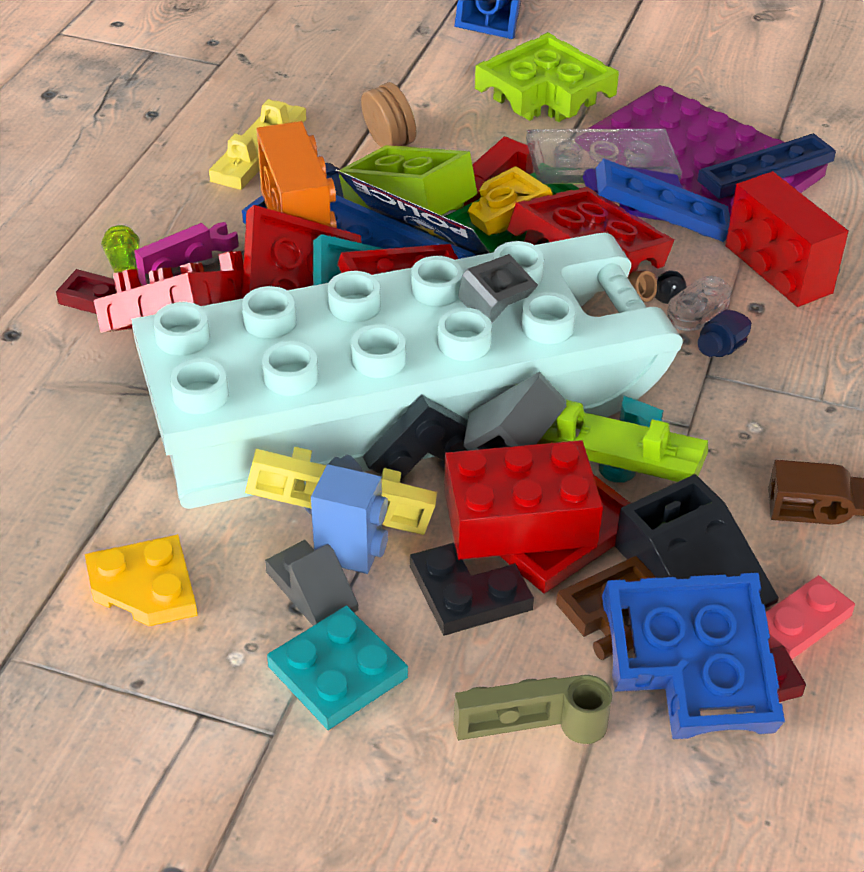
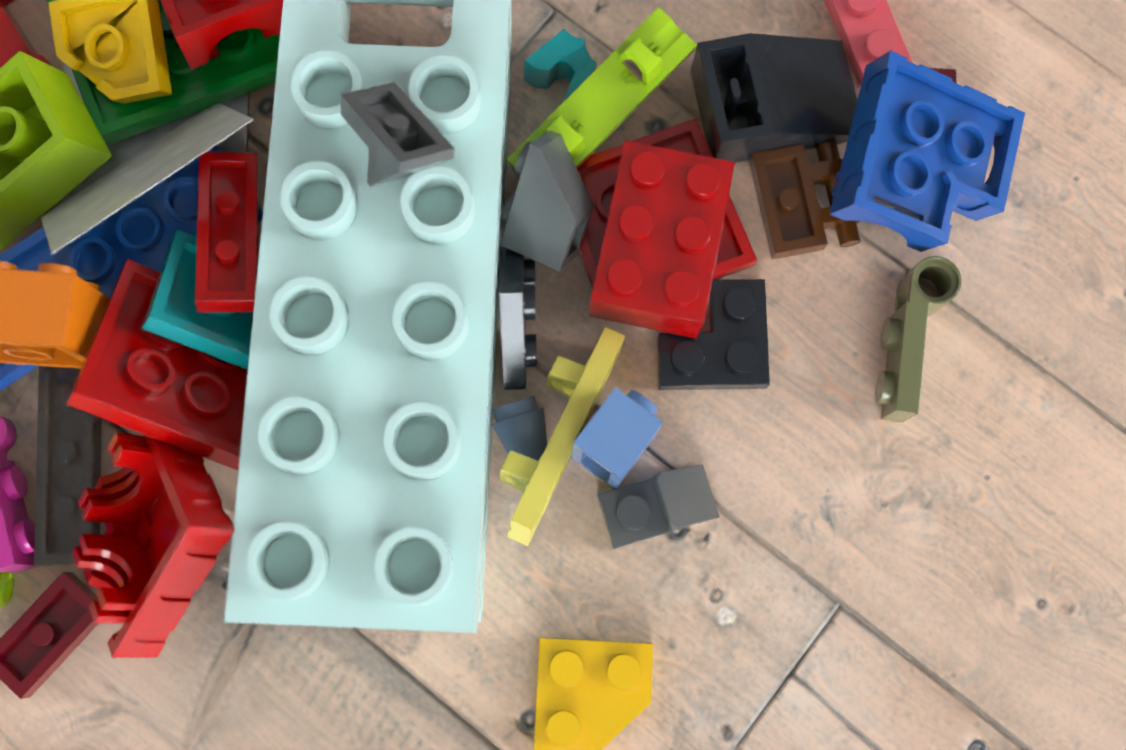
camera: 70 degrees left, 35 degrees up
teal plate [267,605,408,730] -> none

